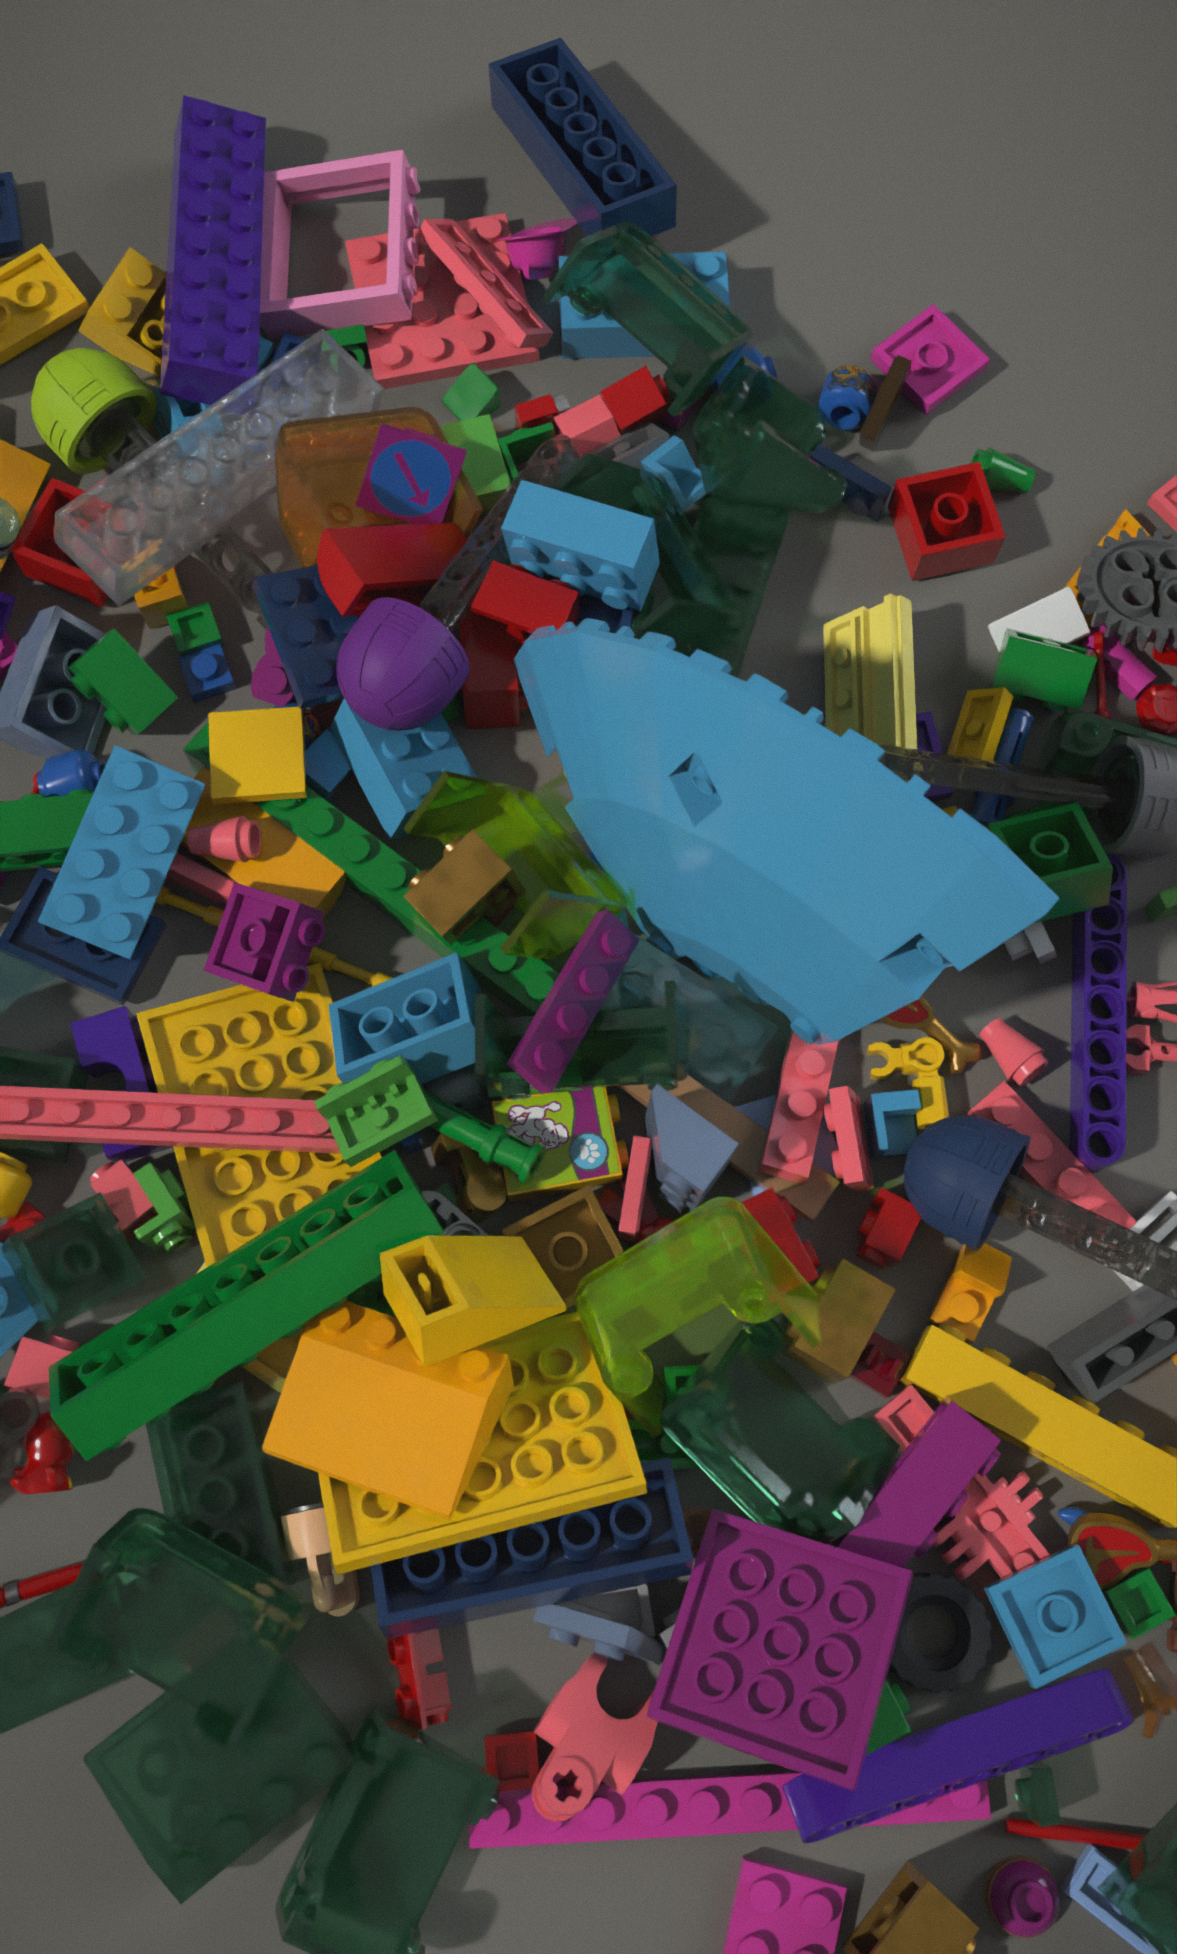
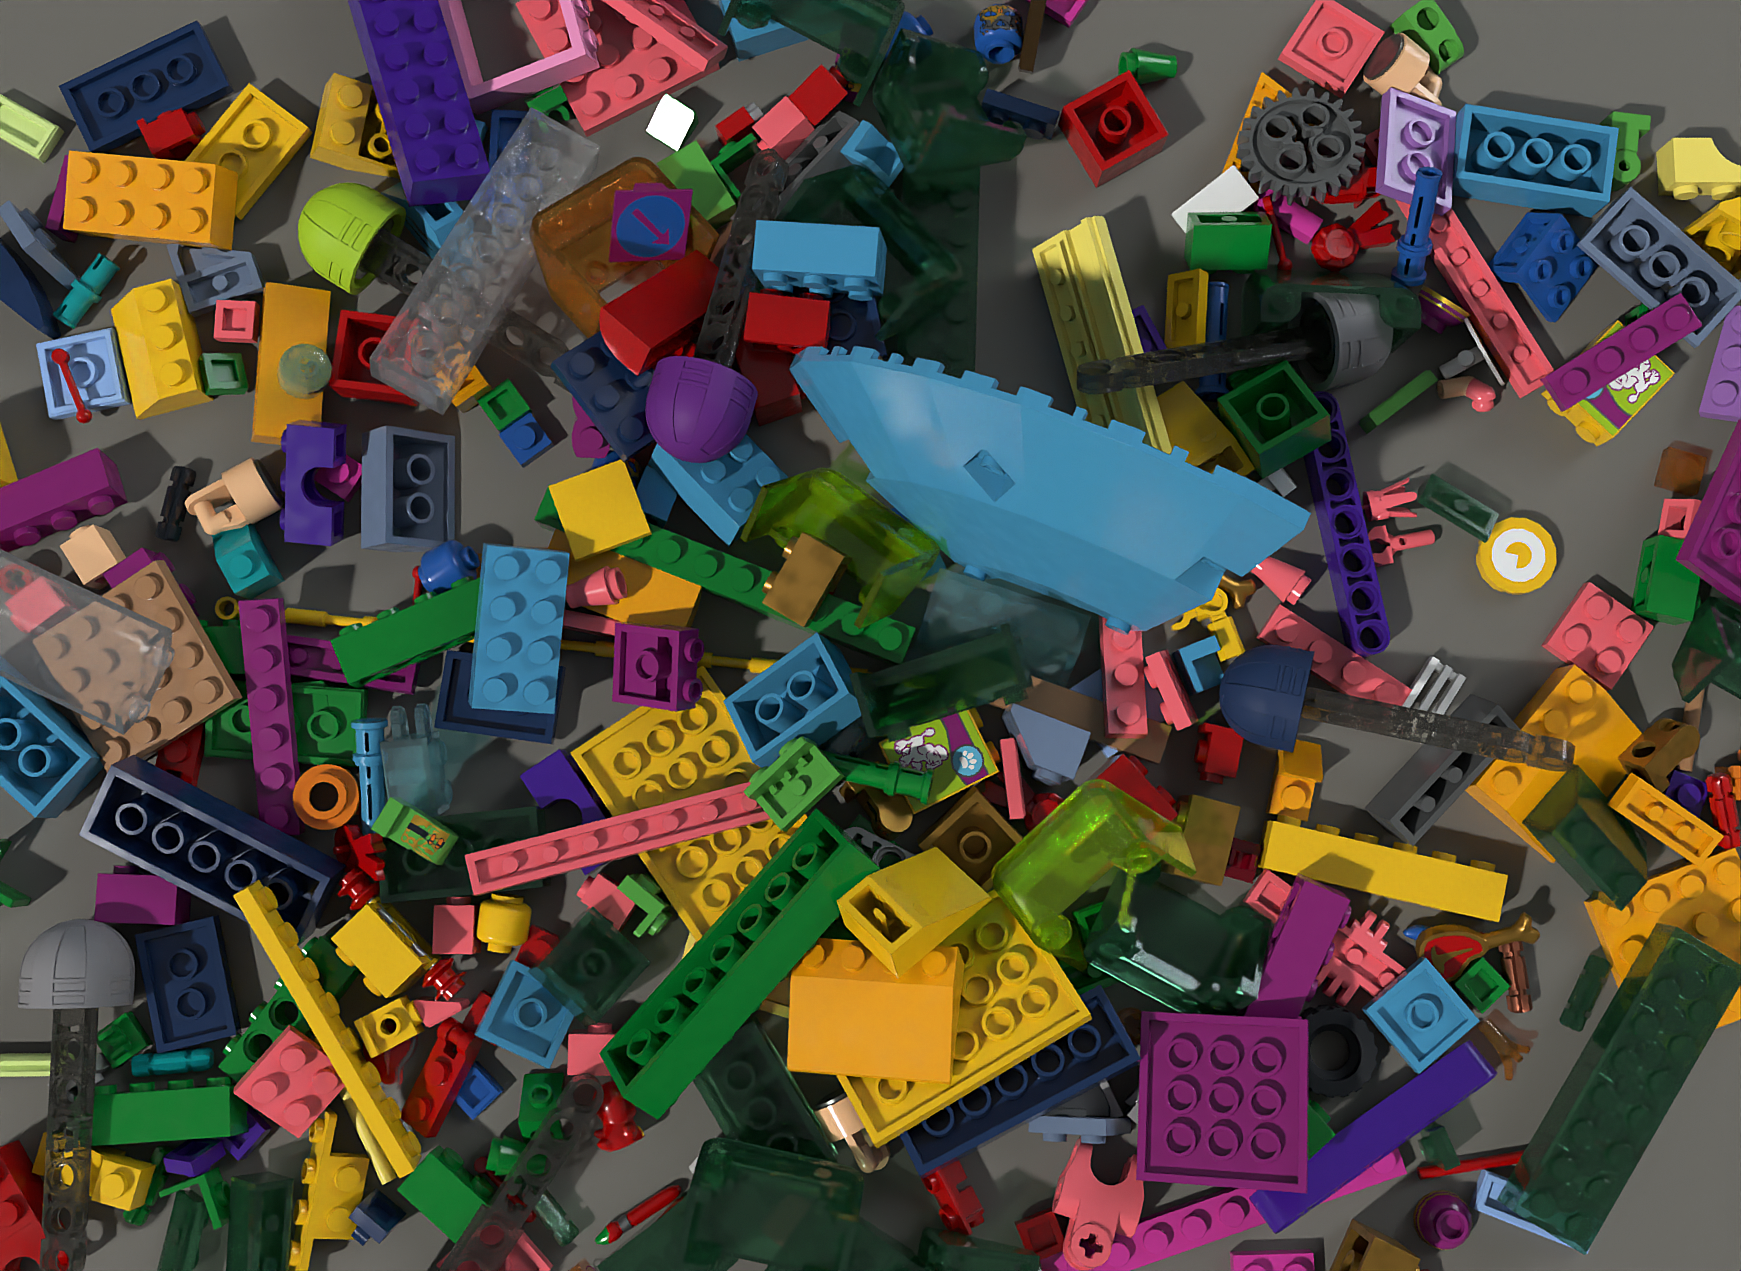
camera: 15 degrees left, 10 degrees up
green brick [68,629,178,735] -> none
magenta plate [506,909,640,1093] -> none

